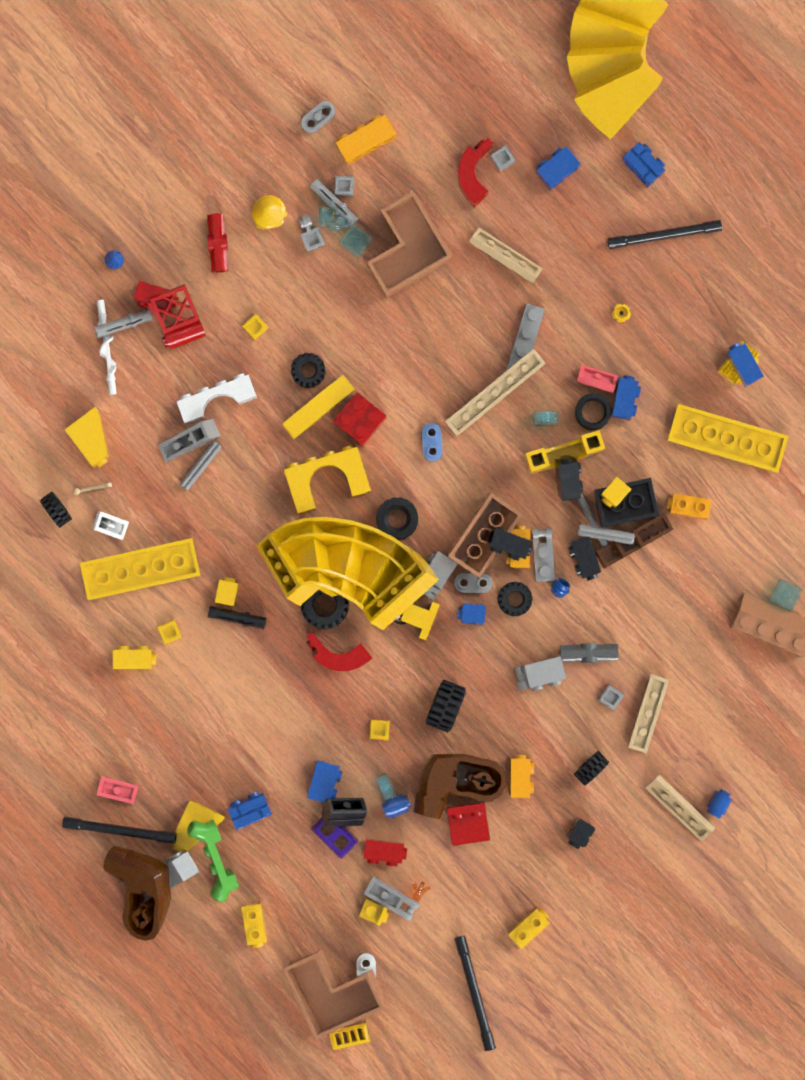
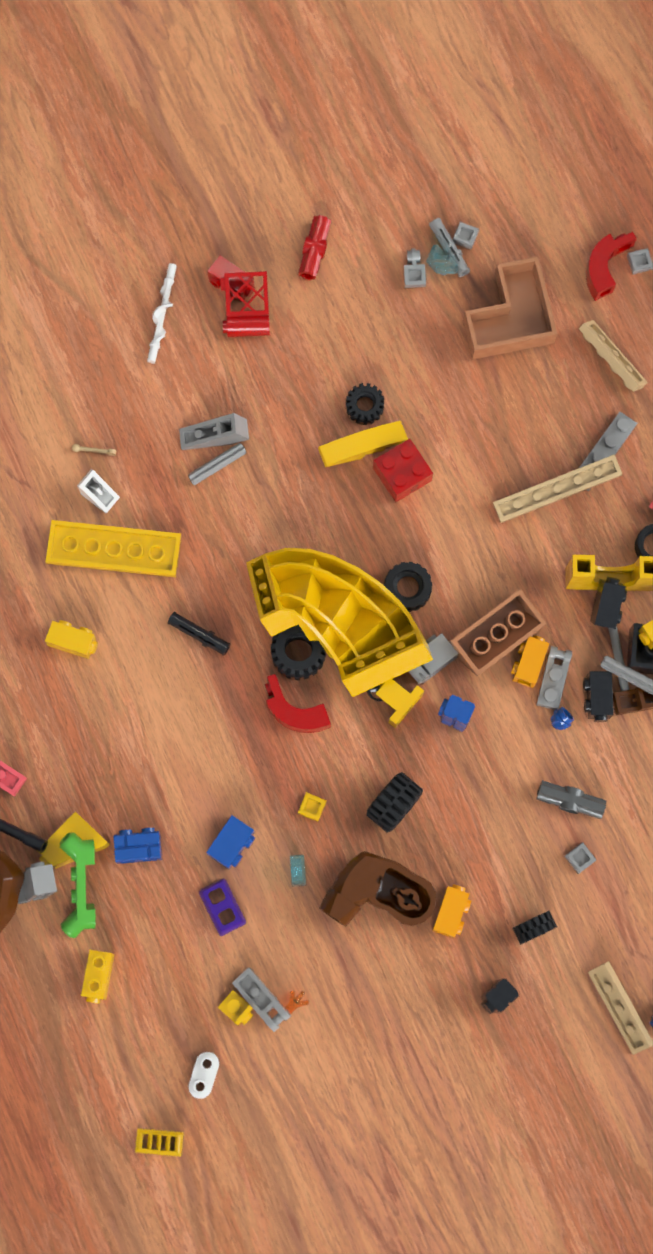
camera: 15 degrees right, 10 degrees down
black tyre [39,491,72,528] -> none
yellow slope [65,407,109,468] -> none
light grey pin [94,309,152,338] -> none
blue plate [105,250,124,270] -> none
yellow tile [157,619,182,645] -> none
white arch [177,373,257,425] -> none
yellow brick [215,577,239,607] -> none
yellow tile [242,313,269,341] -> none
yellow hair [252,195,288,230] -> none
nougat piece [283,949,388,1040] -> none
yellow arch [284,445,371,515] -> none
light grey plate [301,101,335,134] -> none
black brick [322,798,367,827] -> none
light orange brick [336,115,397,166] -> none
clear light blue piece [339,224,373,259] -> none
red brick [363,839,408,867] -> none
blue brick [381,794,411,818] -> none
medium blue plate [422,423,442,462] -> none
red bracket [447,802,490,846] -> none
light grey plate [454,573,493,593] -> none
black piece [454,935,496,1051] -> none
black brick [486,527,532,561] -> none
black tyre [498,582,533,616] -> none
yellow brick [508,908,549,949] -> none
light grey hinge [514,656,566,691] -> none
clear light blue piece [533,411,558,426] -> none
tan plate [628,674,669,753] -> none

